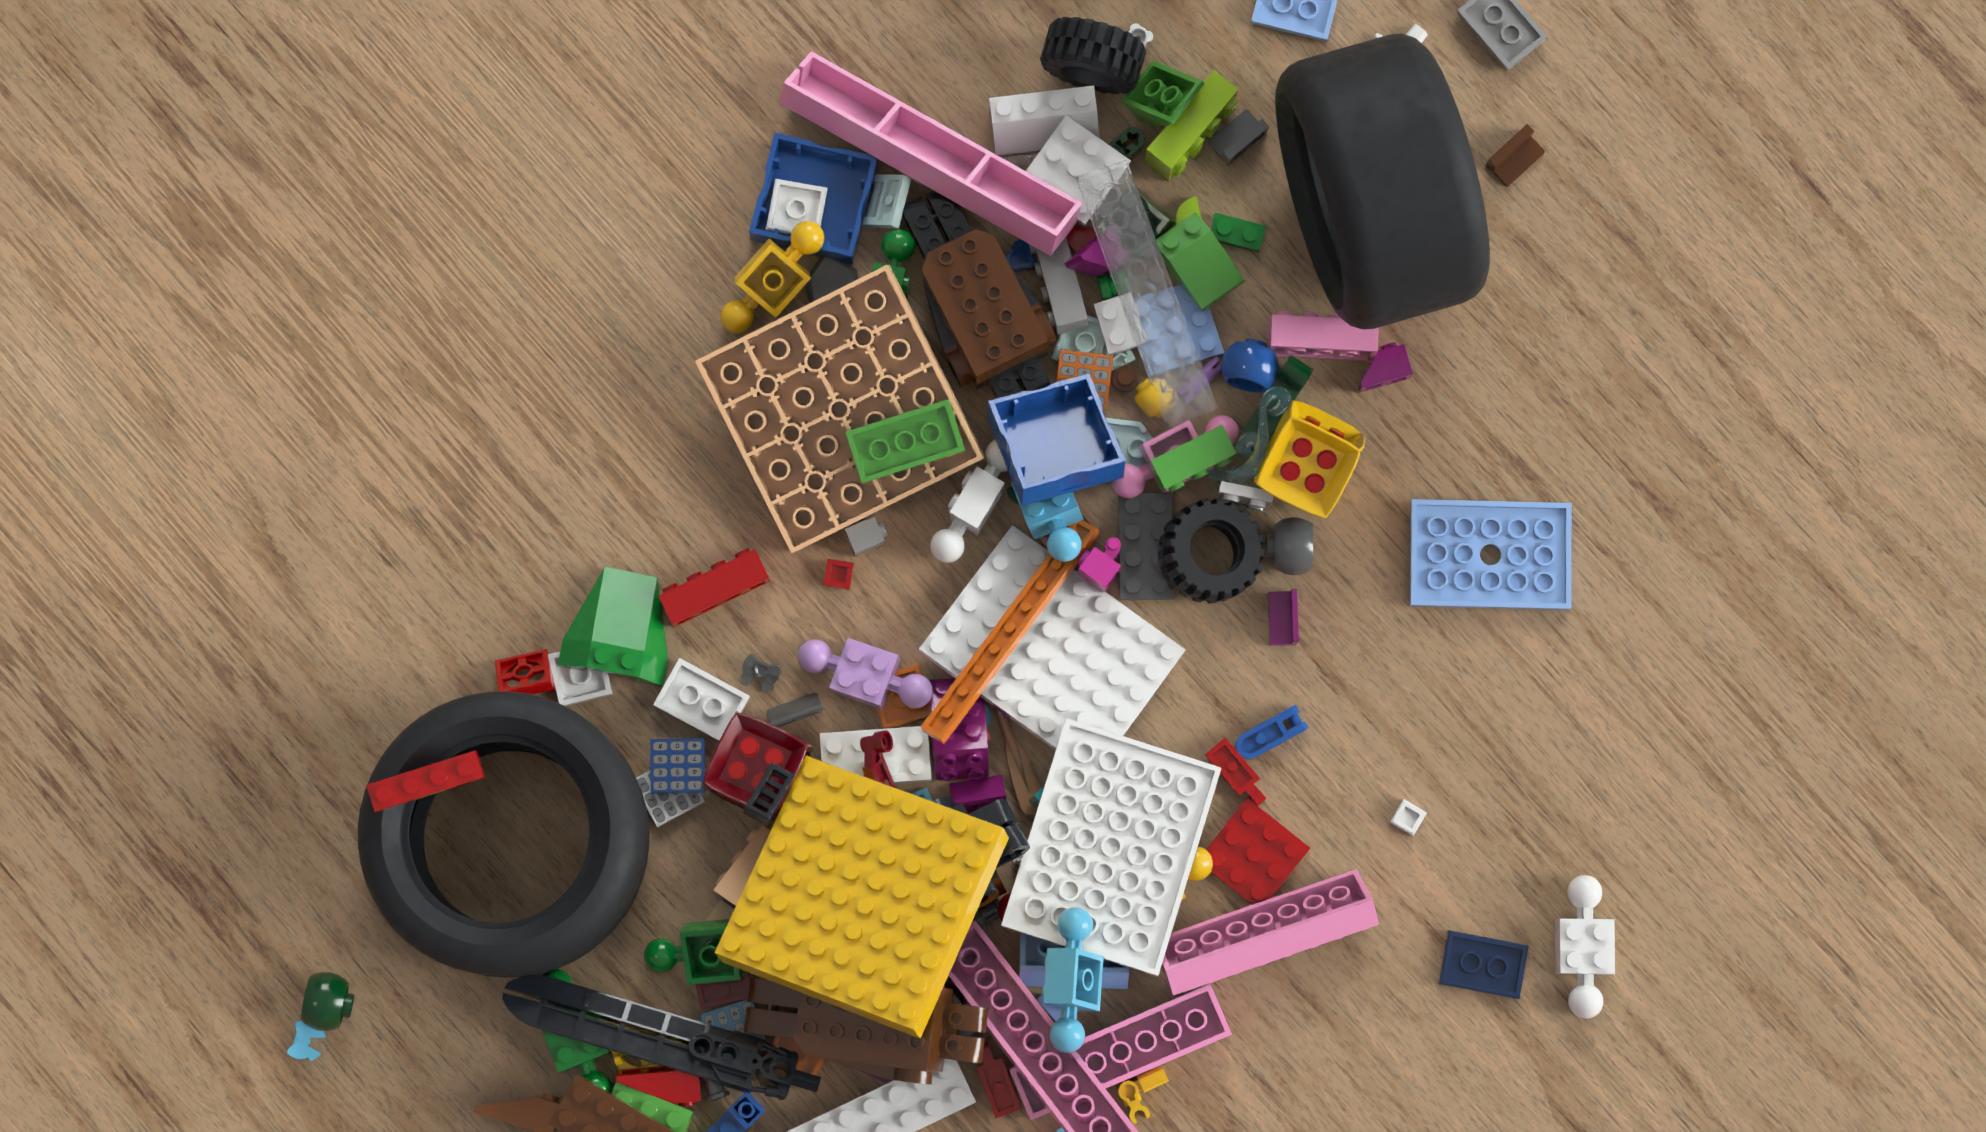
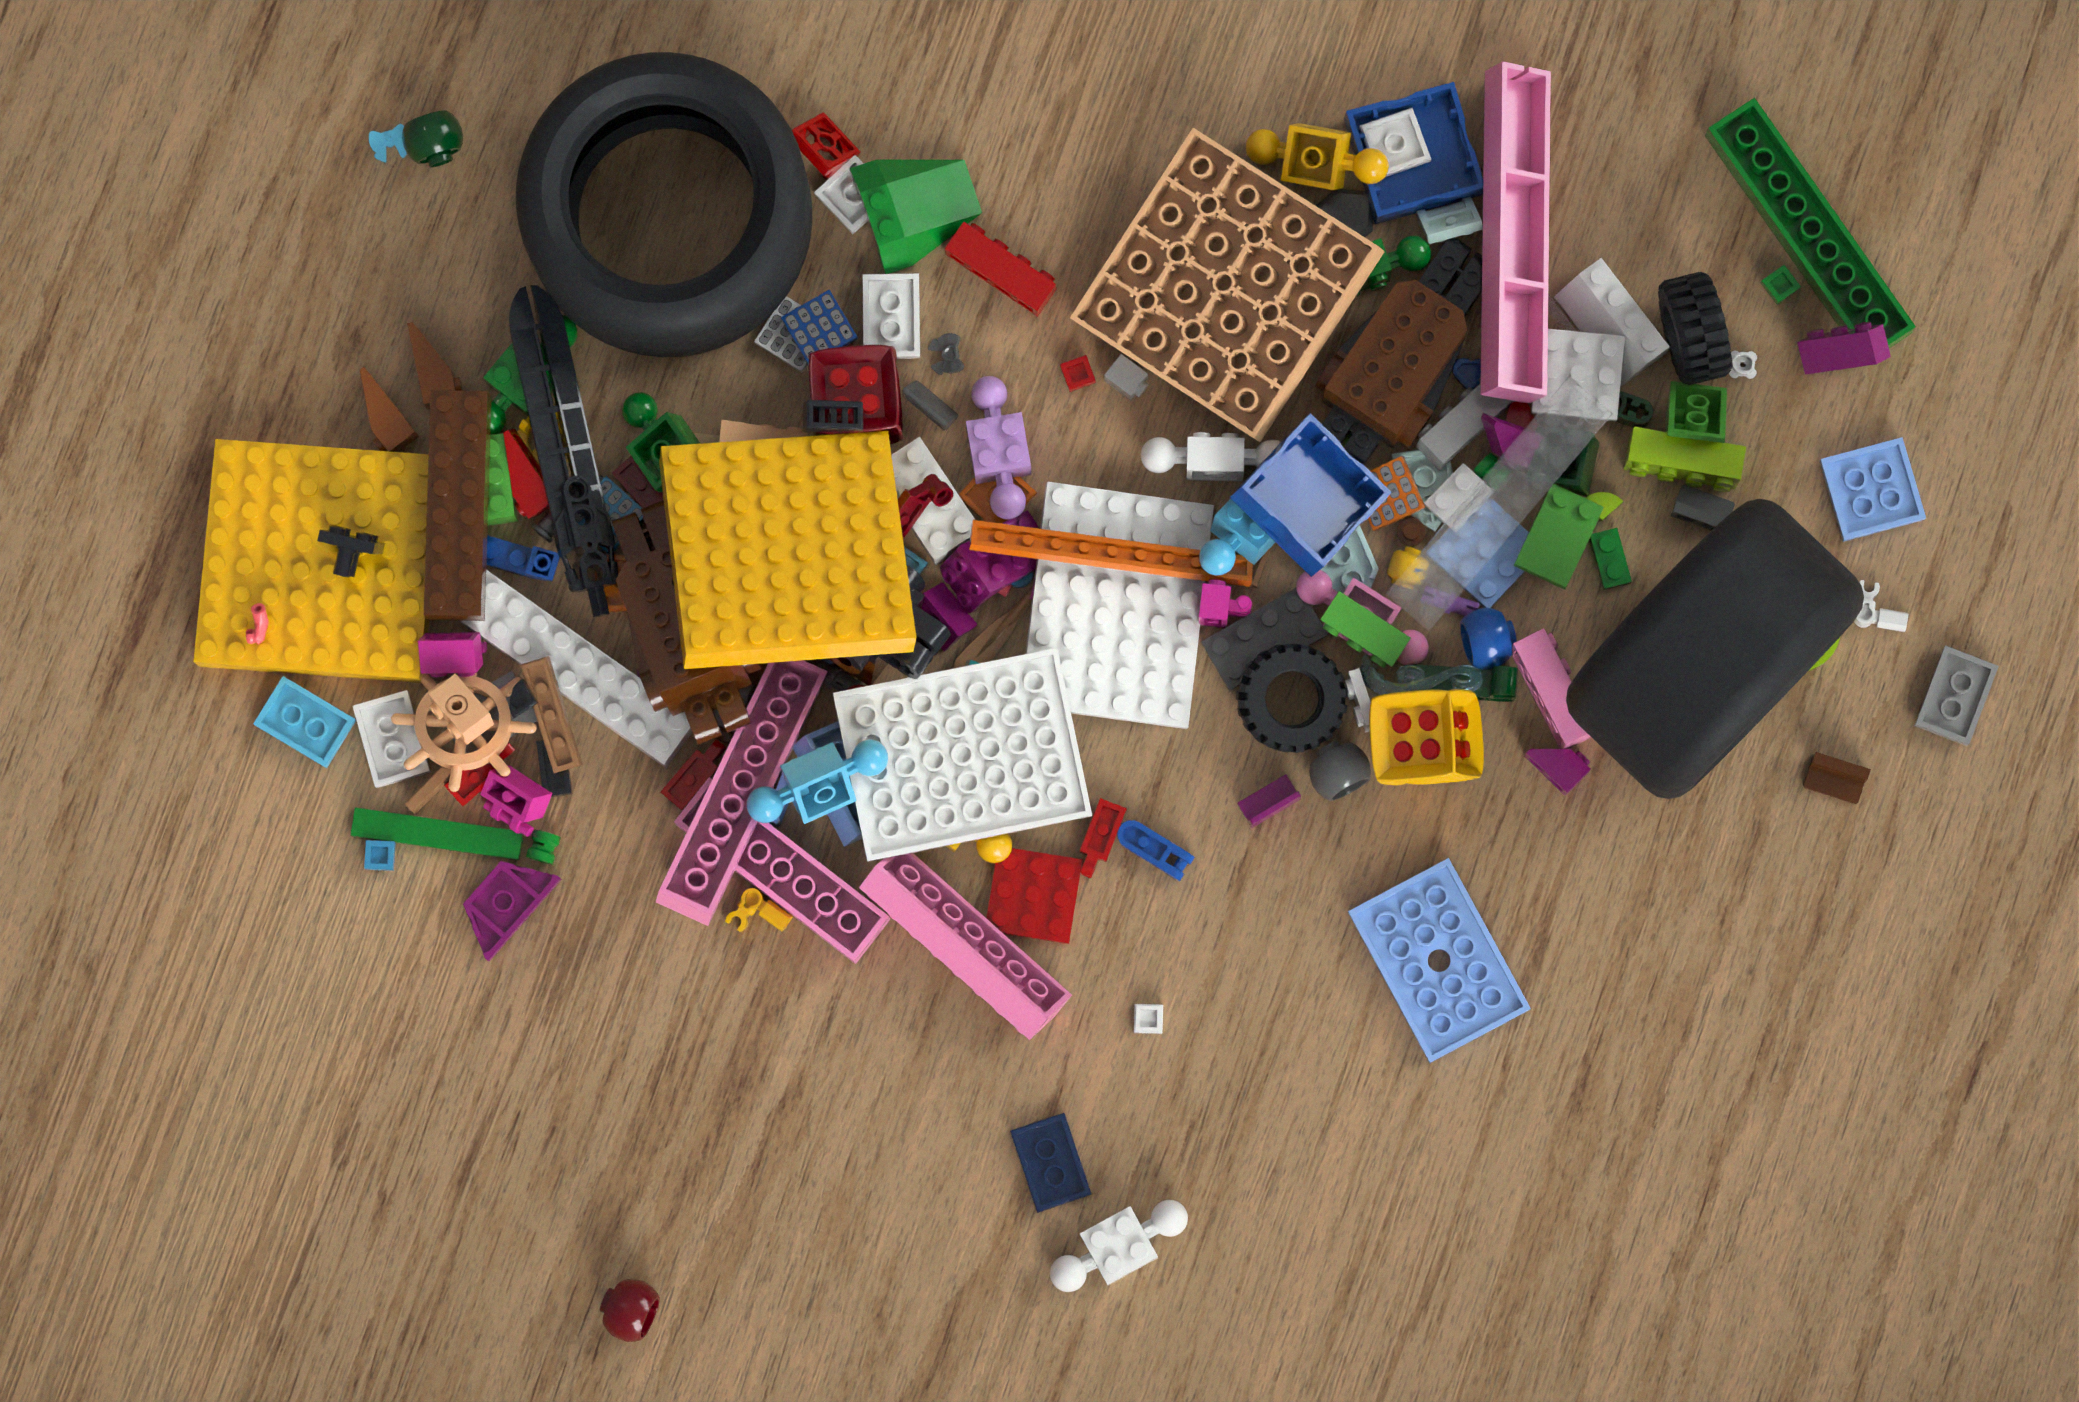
camera: 70 degrees right, 0 degrees up
red brick [366,751,485,812] -> none
bright green plate [846,399,965,483] -> none

